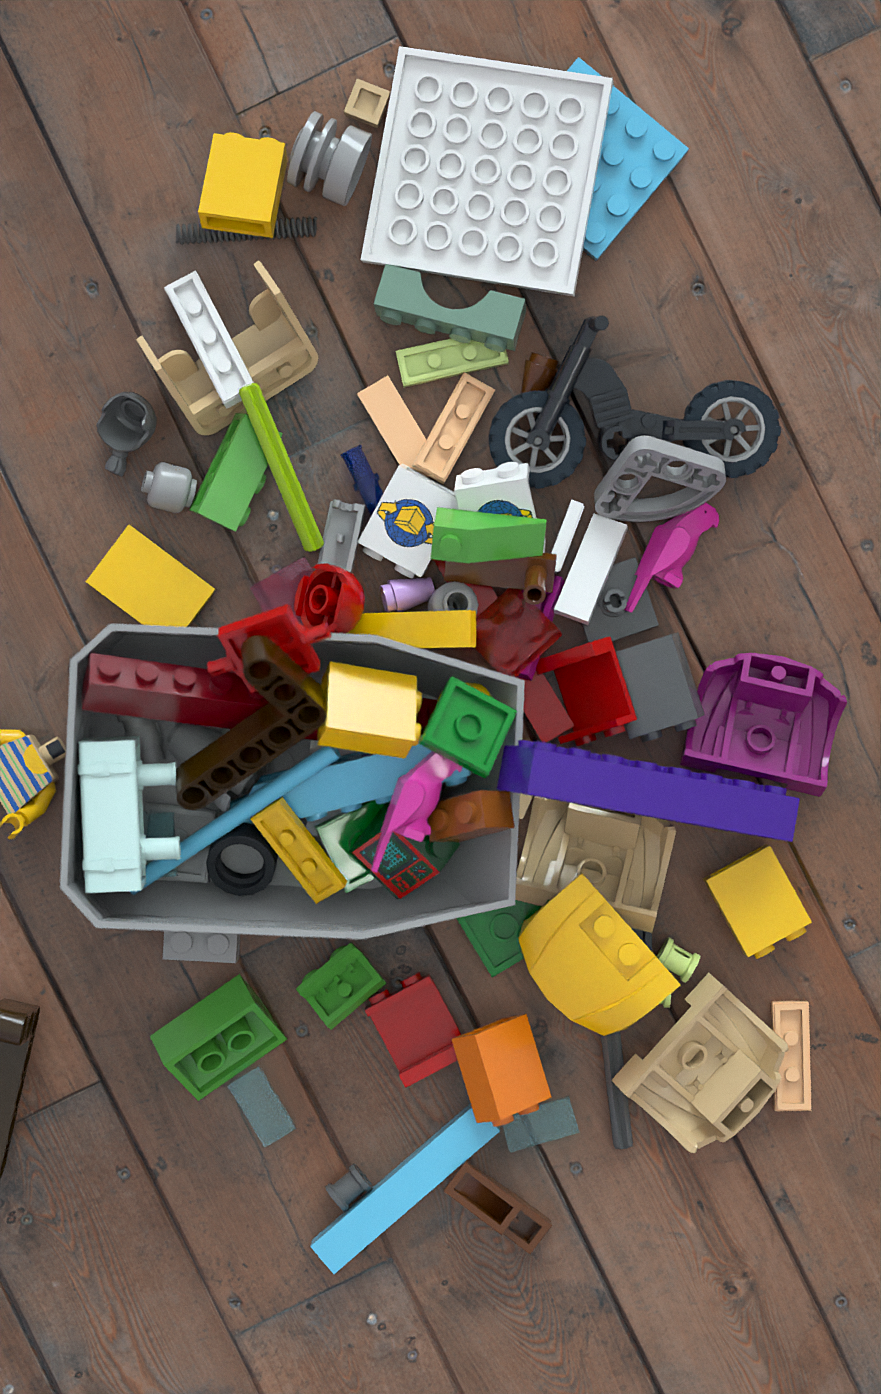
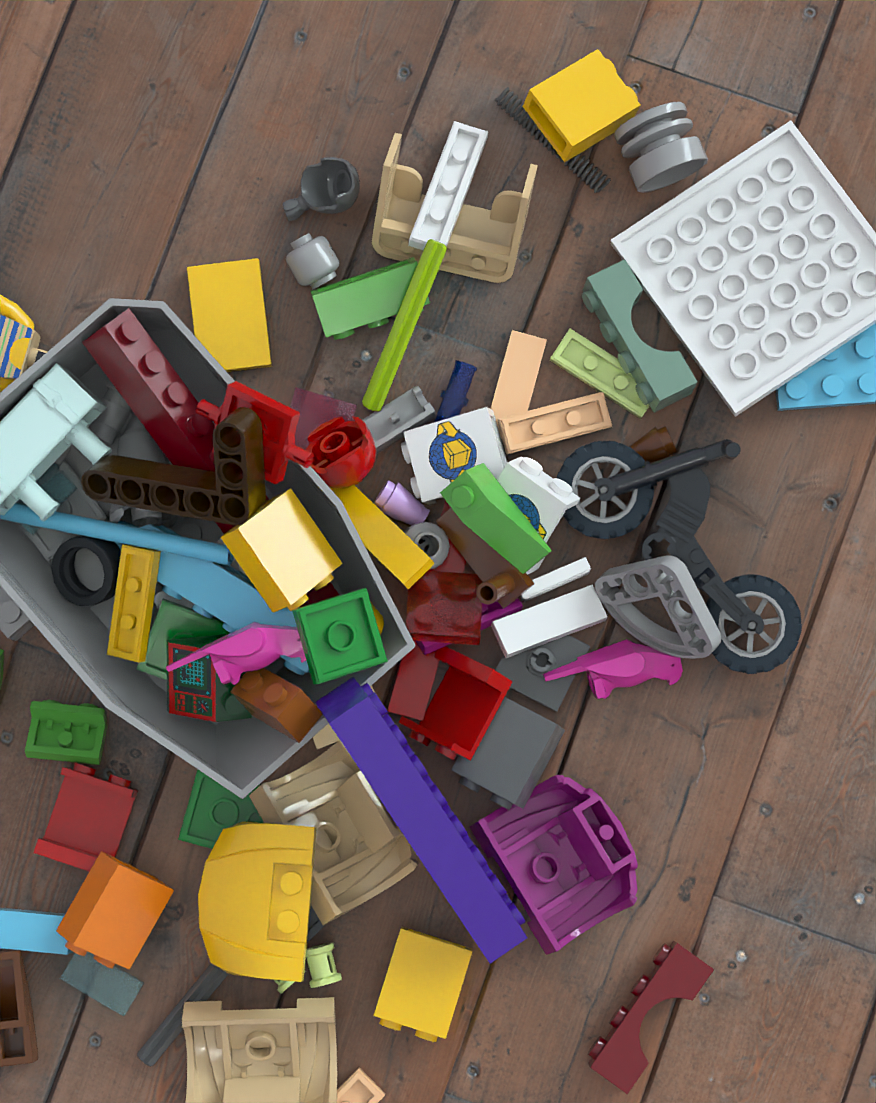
camera: 45 degrees right, 5 degrees down
tan plate [344,79,391,128] -> none

